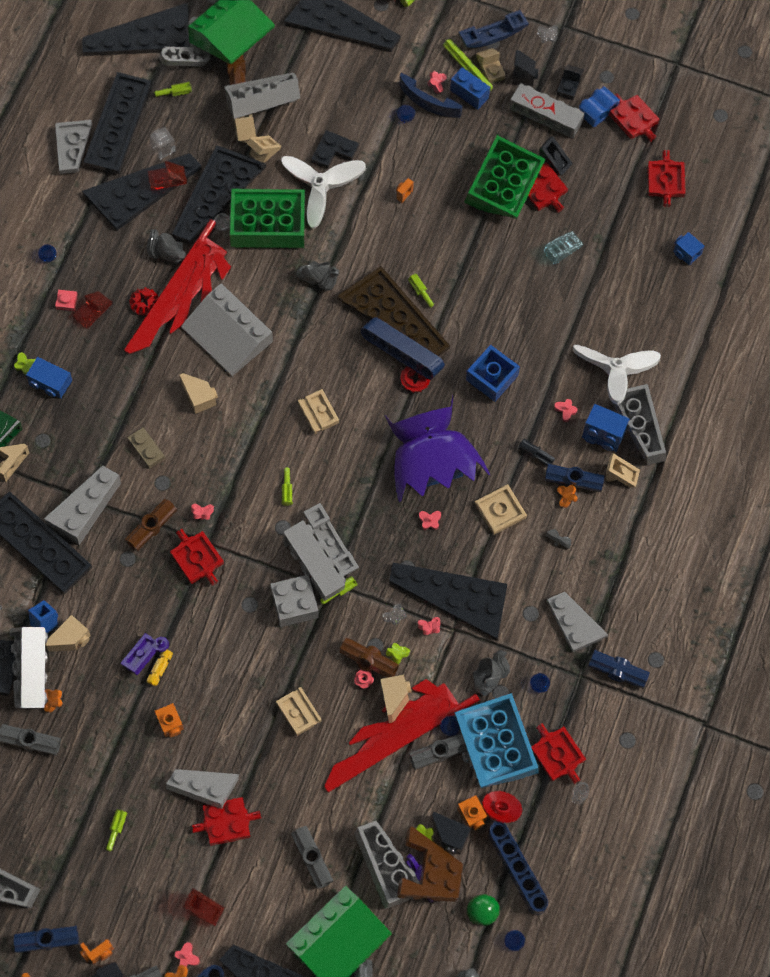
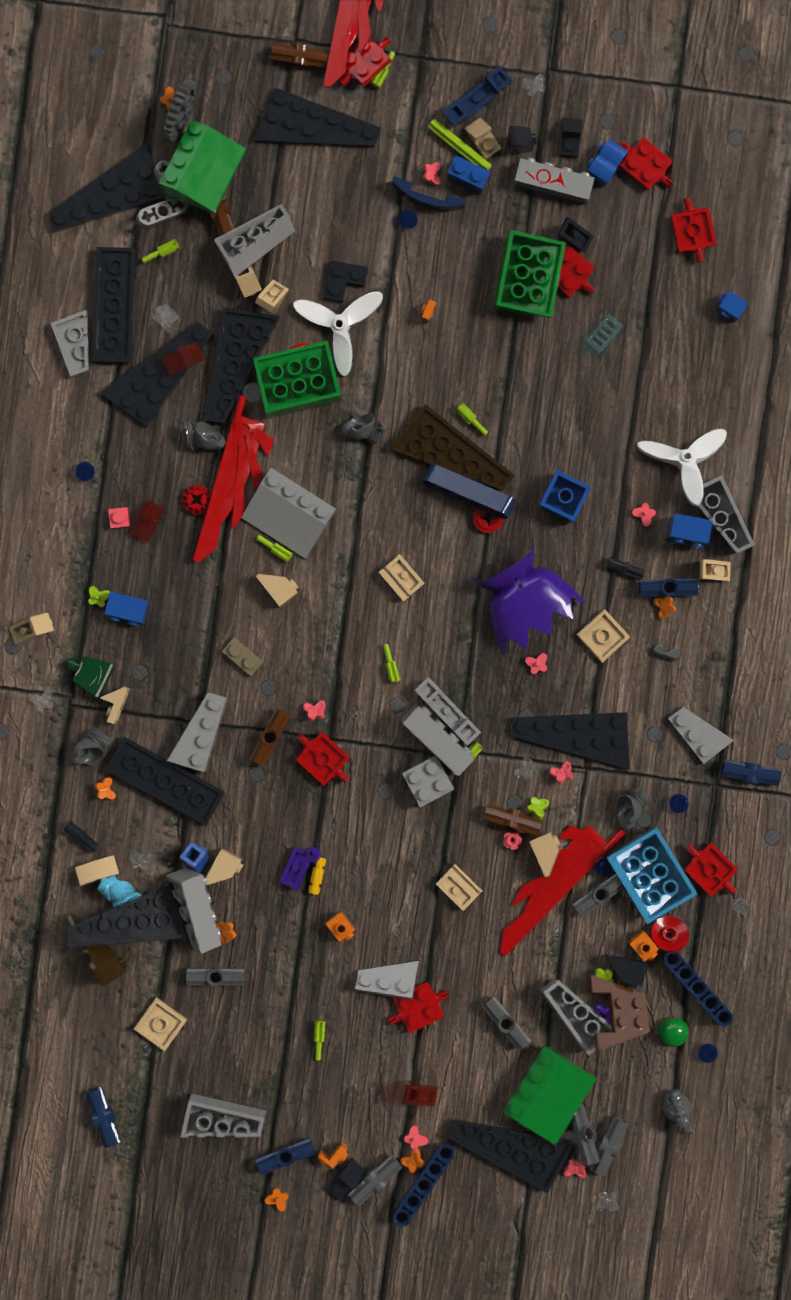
camera: 10 degrees left, 20 degrees up
none -> lime axle [256,535,293,563]

